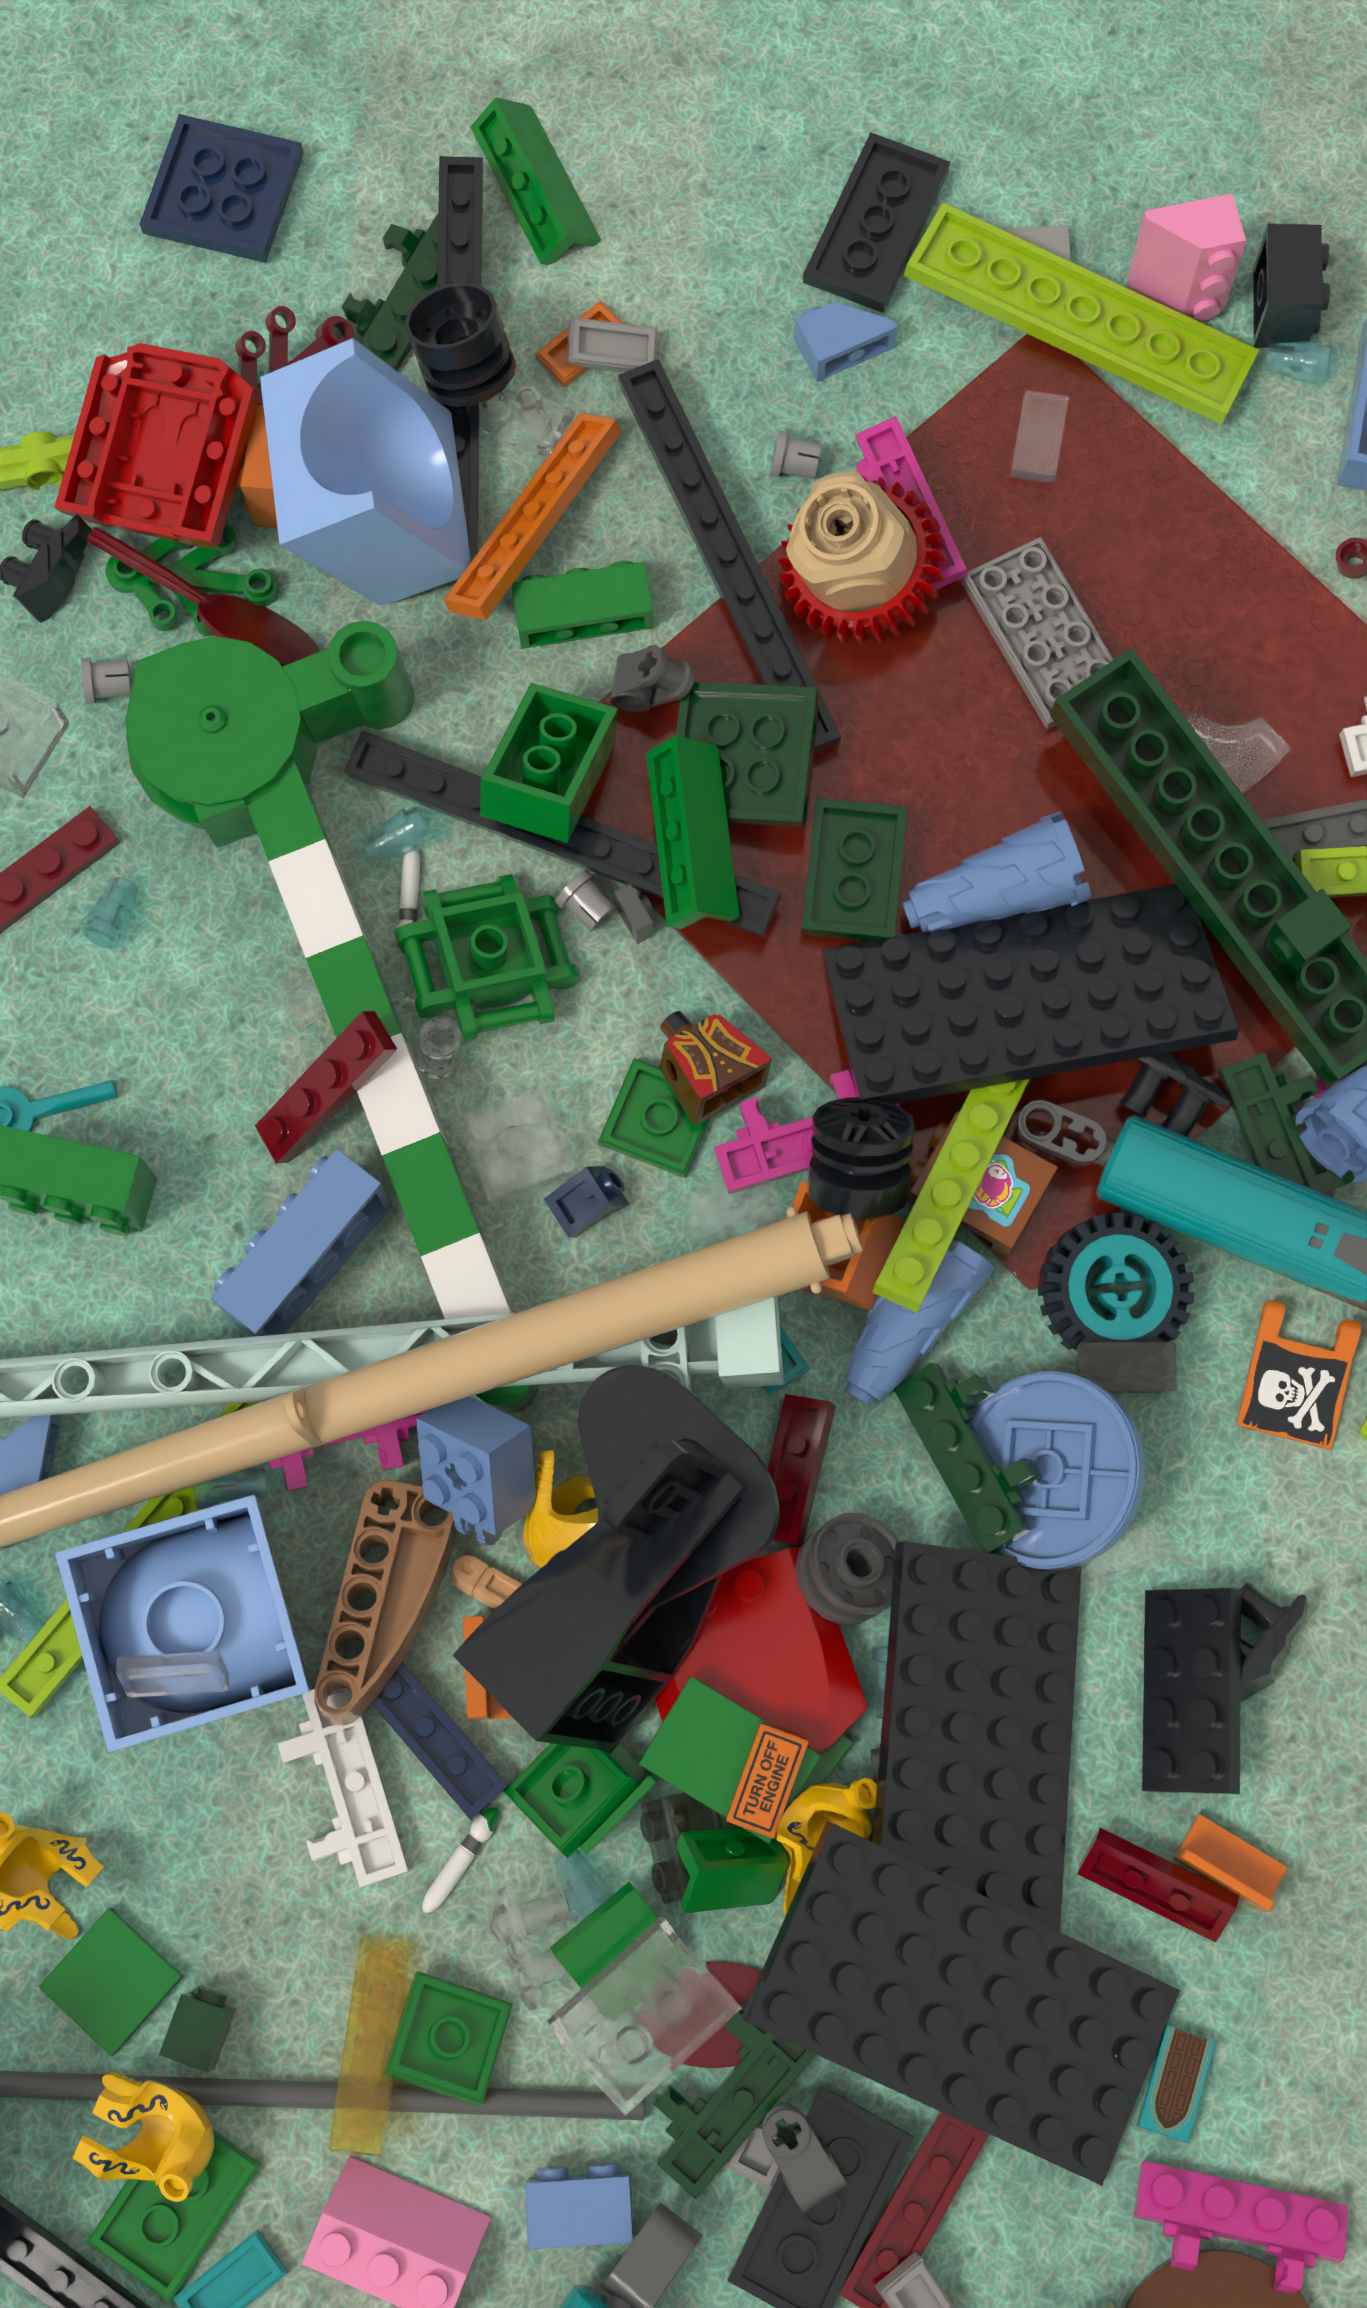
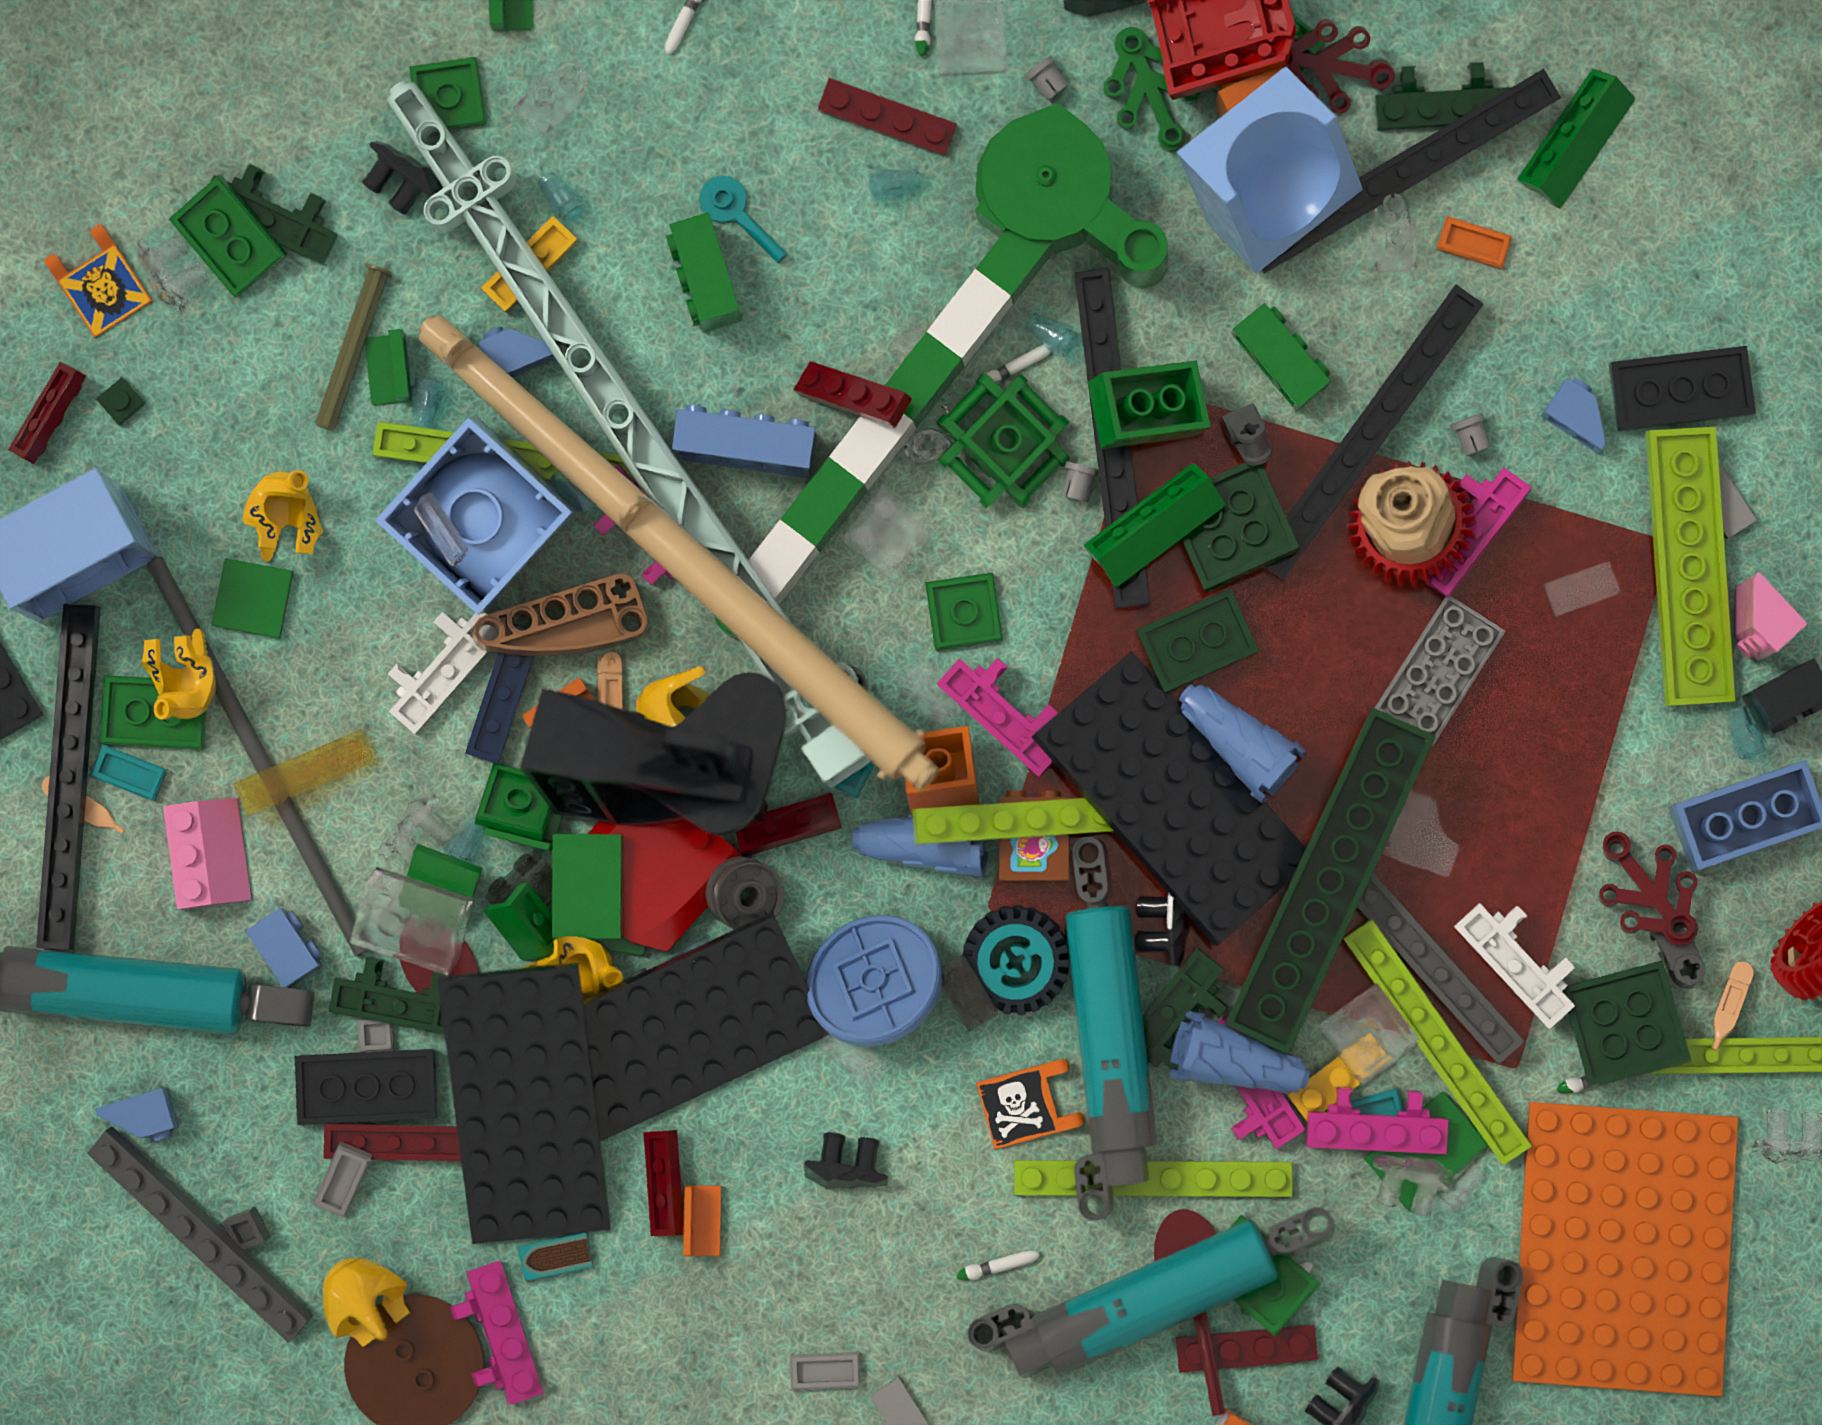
camera: 60 degrees right, 10 degrees up
dark red piece [87,527,320,668] -> none
dark green brick [159,1986,236,2072] -> none
green tile [383,1971,513,2107] -> none
black wheel [404,282,516,407] -> none
medium blue hinge [416,1397,536,1547] -> none
white piece [422,1807,499,1914] -> none
orange plate [444,413,621,621] -> none
dark blue bracket [544,1166,629,1238] -> none
light grey tile [566,317,658,372] -> none
dark grey plate [614,884,657,944] -> none
torso [660,1011,772,1126] -> none
orange tile [726,1722,809,1839] -> none
dark grey piece [762,2104,848,2213] -> none
black wheel [808,1097,915,1219] -> none
dark green hinge [894,1362,1042,1554] -> none
black plate [1142,1588,1241,1795] -> none
dark green brick [1268,888,1352,970] -> none

